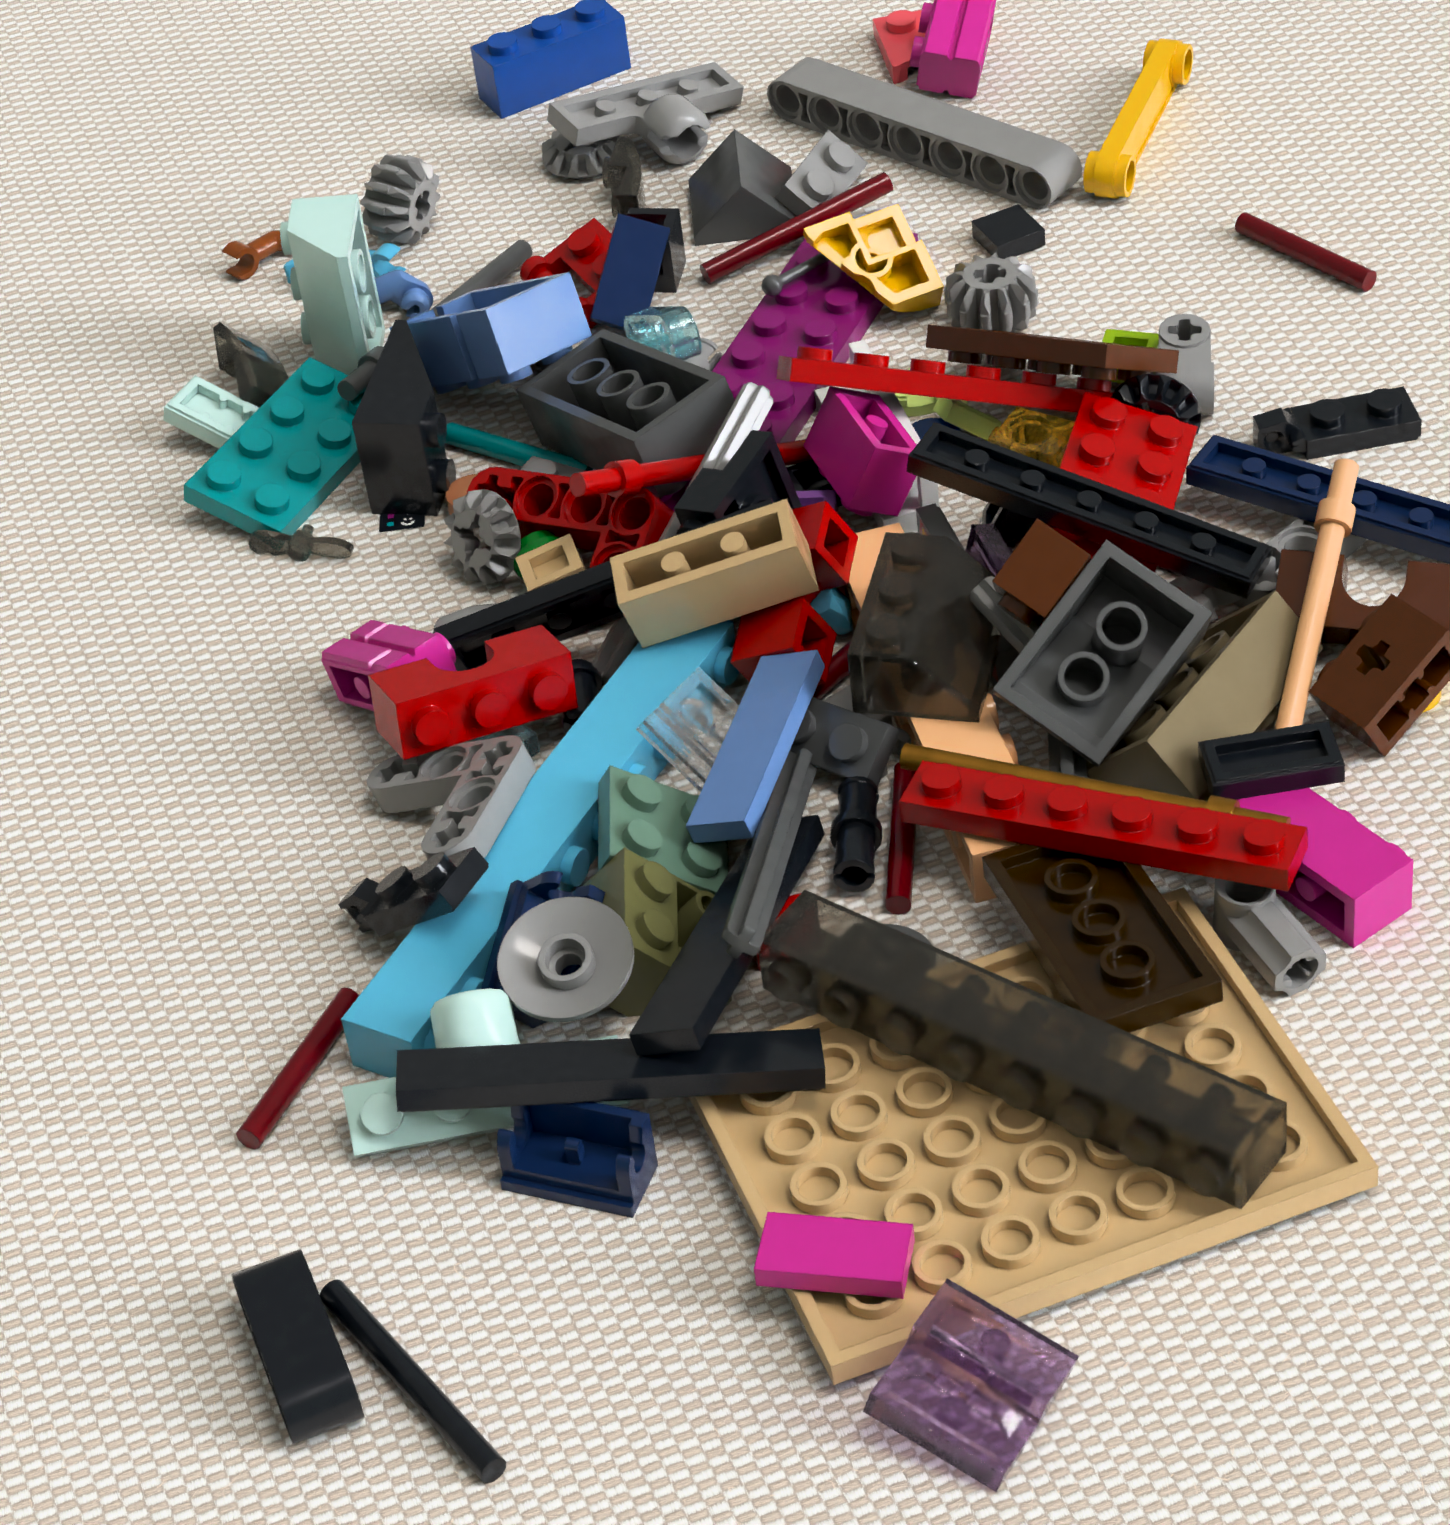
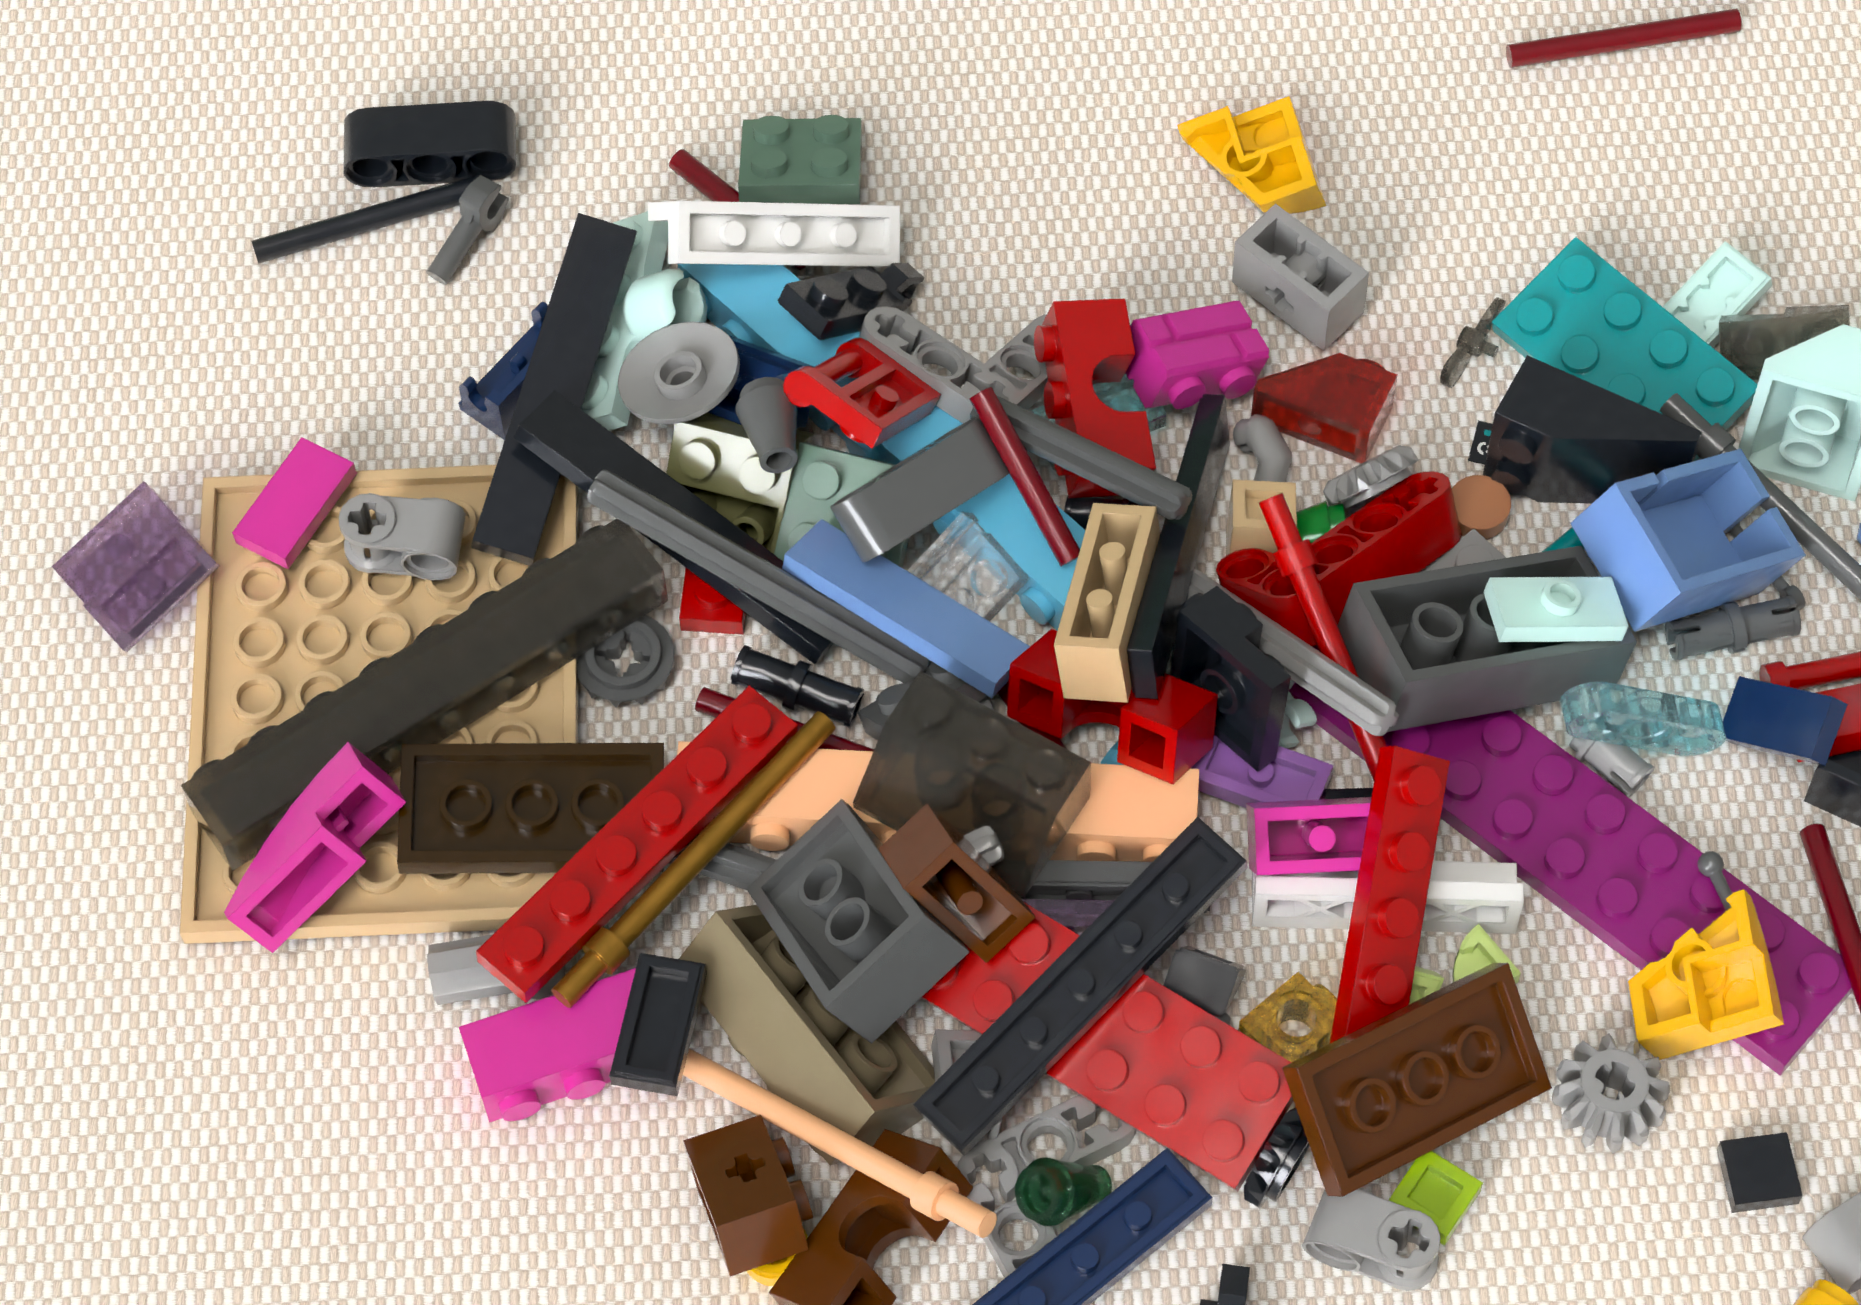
camera: 105 degrees right, 20 degrees up
none -> dark pink slope [224,742,406,953]
none -> light grey piece [339,493,466,580]
none -> dark grey bar [426,175,509,285]
none -> white fence [648,201,900,267]
none -> dark grey cone [736,377,798,473]
none -> sand green plate [738,115,862,205]
none -> red plate [783,338,941,449]
none -> dark grey beam [830,416,1009,562]
none -> dark red bar [969,387,1080,567]
none -> dark grey axle [970,395,1192,520]
none -> clear green cone [1015,1157,1112,1226]
none -> yellow slope [1177,96,1327,214]
none -> light grey brick [1232,203,1369,351]
none -> clear red slope [1251,353,1398,463]
none -> light aqua plate [1483,577,1629,642]

